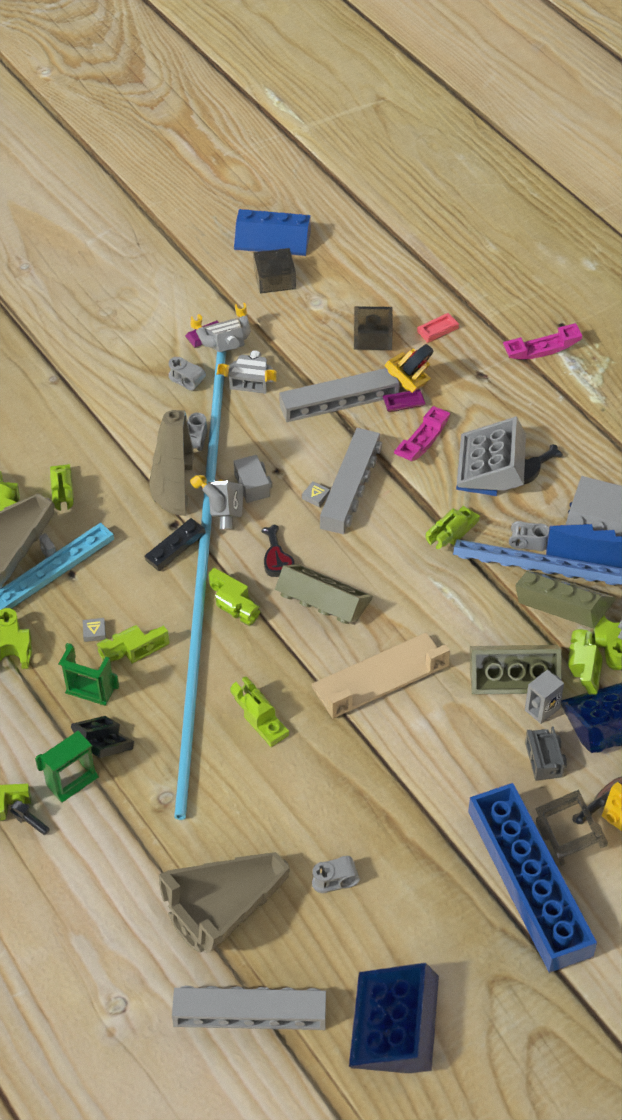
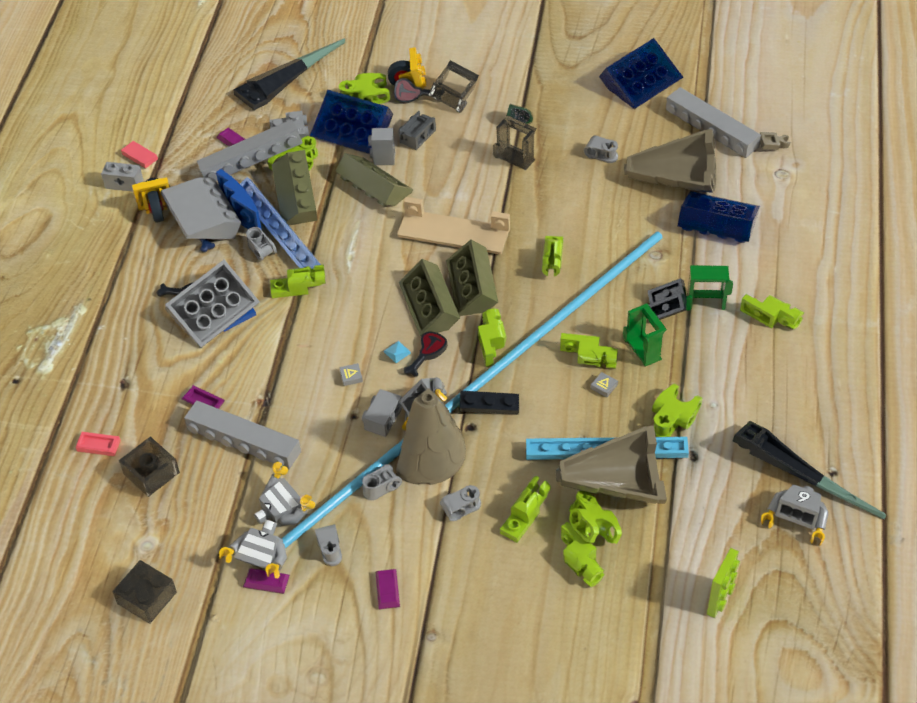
camera: 135 degrees left, 0 degrees up
black bar [9,800,50,835] -> none
blue slope [234,209,311,256] -> none
light grey brick [320,428,382,534] -> none
yellow plate [384,344,434,393] -> none
dark pink slope [394,406,450,461] -> none
blue brick [468,783,597,973] -> none
dark pink slope [503,323,583,359] -> none
lime plate [568,629,603,695] -> none
none -> magenta tile [375,569,400,609]
none -> medium azure slope [384,341,411,363]
none -> light grey piece [440,485,481,521]
none -> olive slope [446,240,498,316]
none -> clear smoke piece [493,115,537,170]
none -> rock [505,103,533,125]
none -> clear blue slope [677,191,760,243]
none -> dark tan plate [760,132,791,150]

